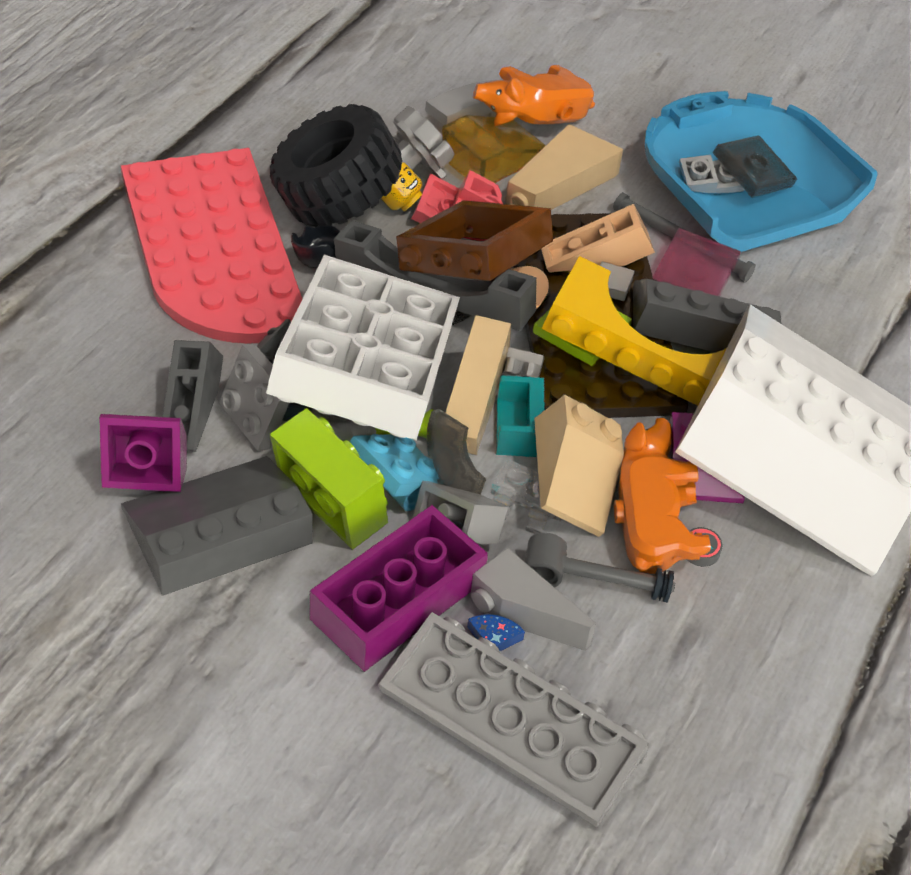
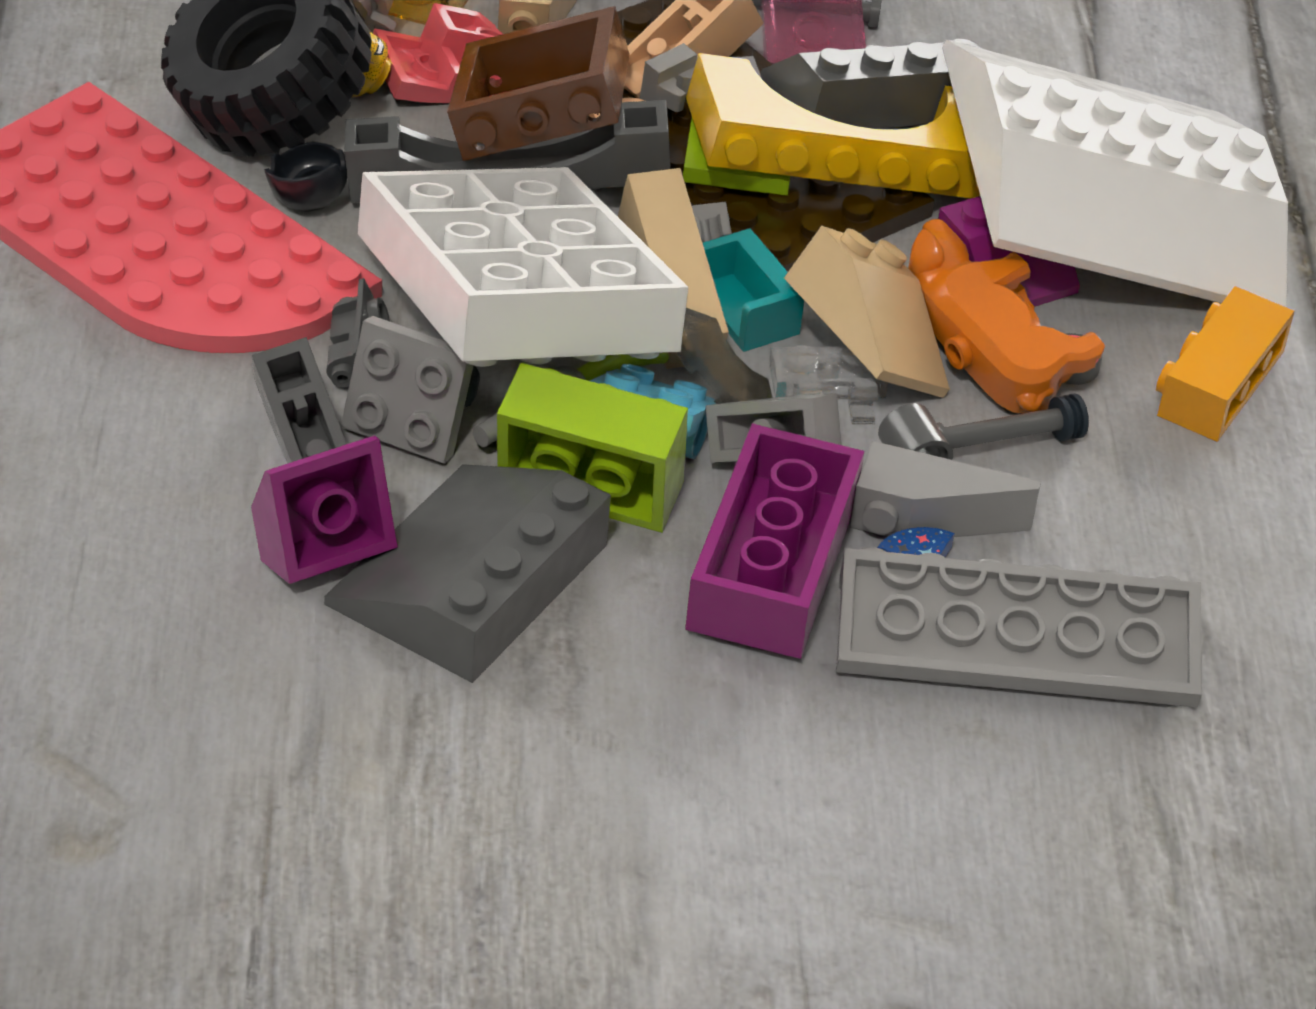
camera: 30 degrees left, 5 degrees down
none -> light grey tile [639,43,698,112]
none -> light orange brick [1156,286,1295,442]

